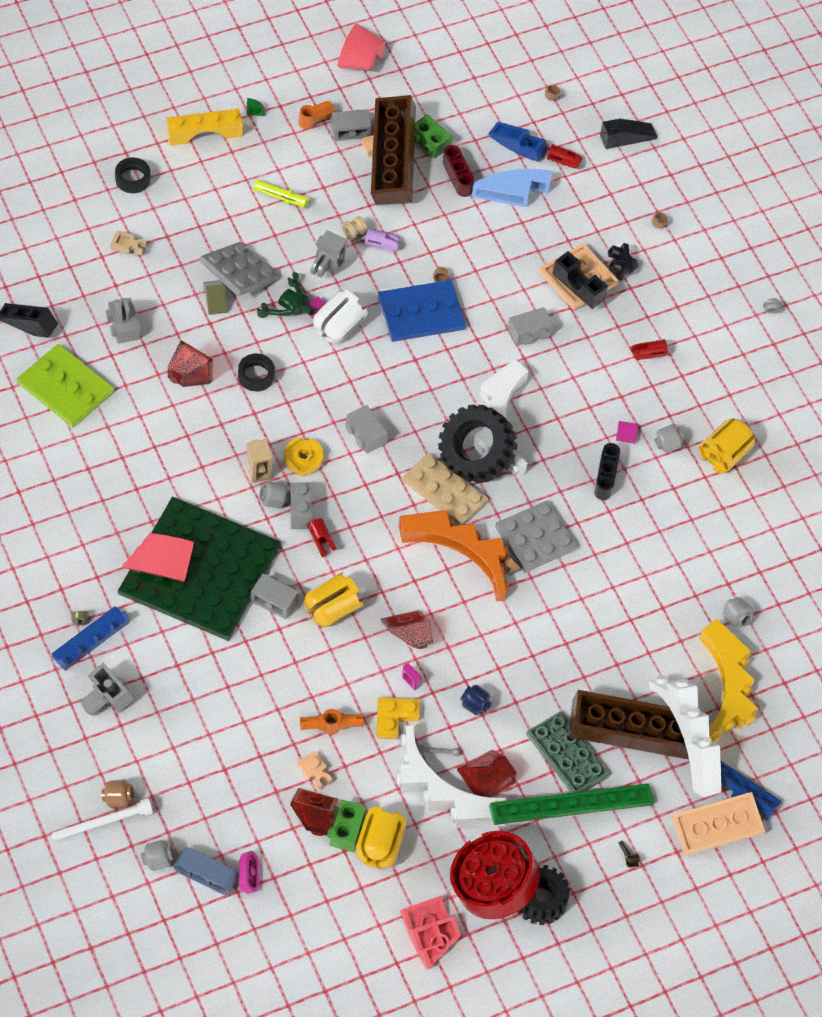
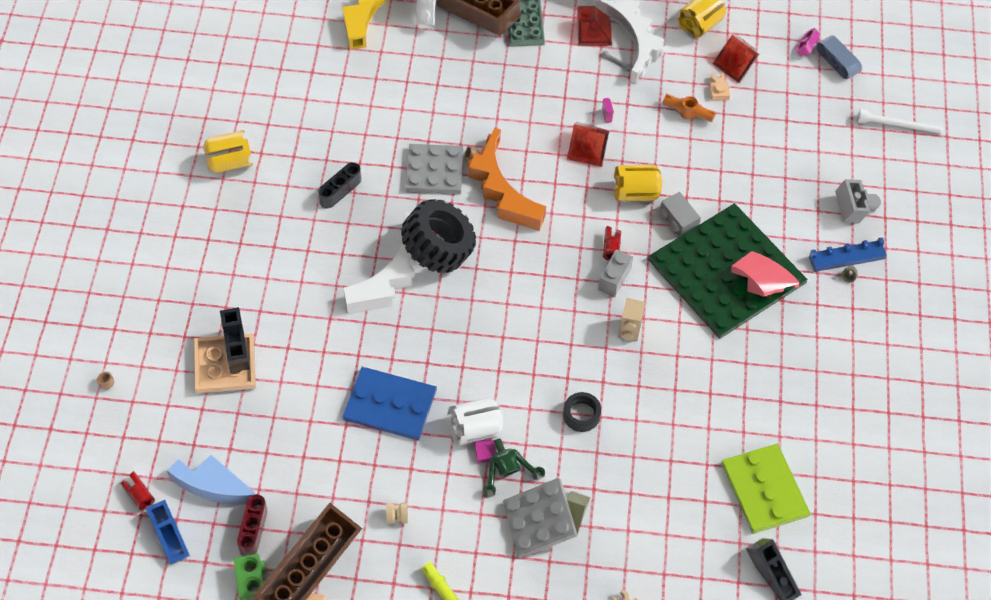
camera: 145 degrees left, 0 degrees up
medium nougat head [101,779,134,808] -> none
light grey brick [105,297,140,344] -> none
light grey head [141,840,174,871] -> none
clear red slope [167,340,213,387] -> none
light grey head [259,481,290,509] -> none
yellow plate [284,437,323,477] -> none
light grey brick [310,230,347,278] -> none
bright green brick [327,800,366,852] -> none
light grey brick [345,405,388,453] -> none
lavender hinge [365,228,401,250] -> none
yellow plate [377,697,420,739] -> none
tan plate [402,453,488,525] -> none
medium nougat hinge [433,267,449,282] -> none
dark blue head [460,684,492,715] -> none
light grey brick [507,307,553,346] -> none
medium nougat hinge [545,85,560,101] -> none
black slope [600,118,657,149] -> none
black hips [608,243,638,281] -> none
dark pink tile [616,421,638,444] -> none
red hinge [630,339,668,360] -> none
light grey head [654,425,685,453] -> none
light grey head [723,597,753,627] -> none
light grey plate [763,298,782,314] -> none

